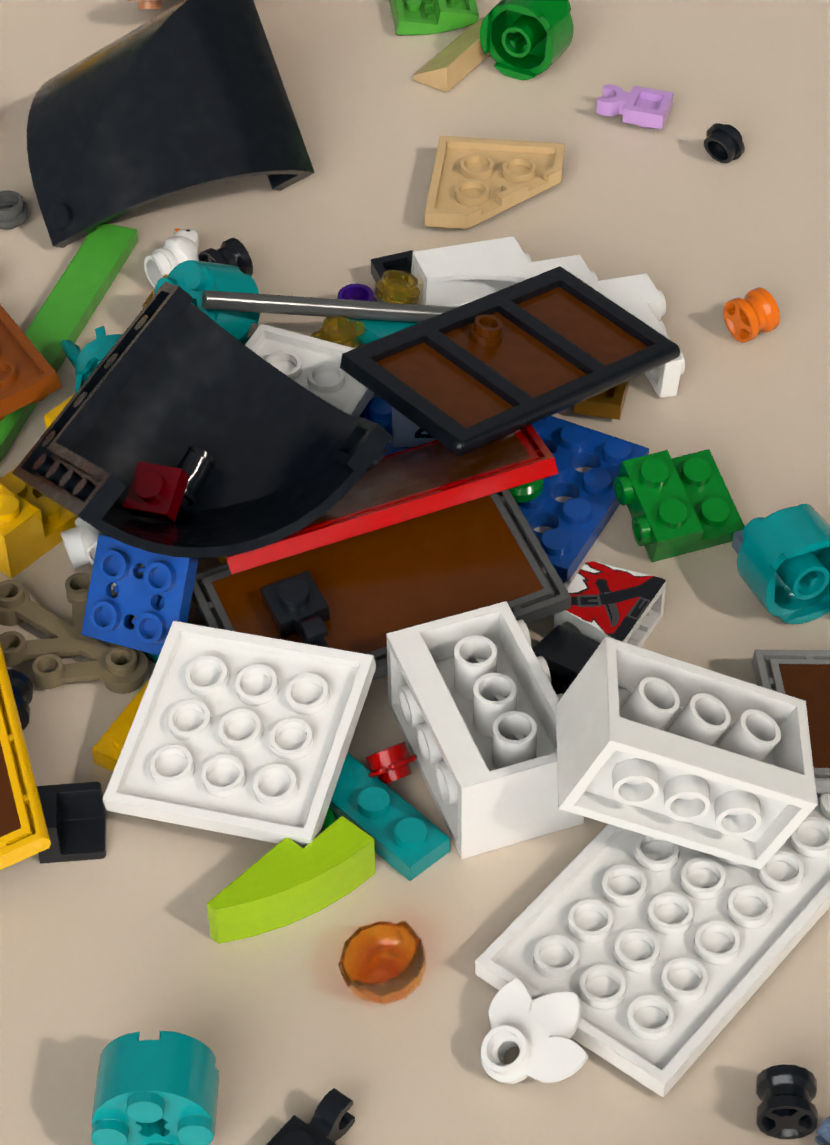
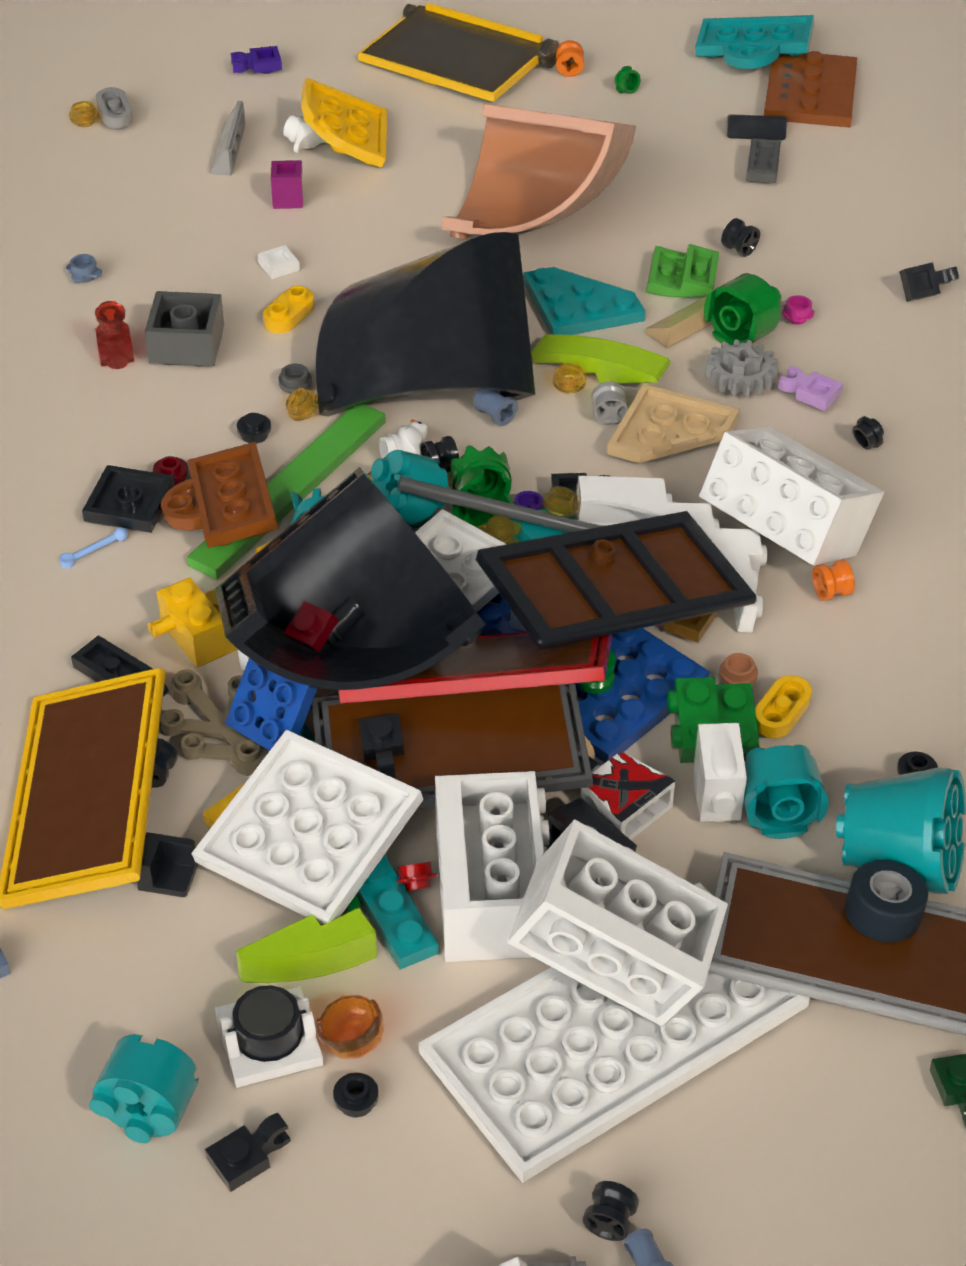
camera: 15 degrees right, 0 degrees up
white plate [480,978,588,1084] -> none
none -> piece [215,985,323,1088]
none -> clear yellow plate [286,388,318,421]
none -> black plate [333,1073,379,1118]
none -> green hat [446,445,514,533]
none -> sand blue bush [473,390,518,426]
none -> teal plate [523,267,645,335]
none -> lime slope [531,334,671,384]
none -> clear yellow plate [553,363,586,394]
none -> light grey wheel [591,381,628,425]
none -> white torso [692,723,747,823]
none -> white brick [699,426,884,565]
none -> light grey gear [705,339,778,397]
none -> nougat plate [719,653,758,685]
none -> yellow plate [755,675,812,738]
none -> dark pink plate [782,295,814,325]

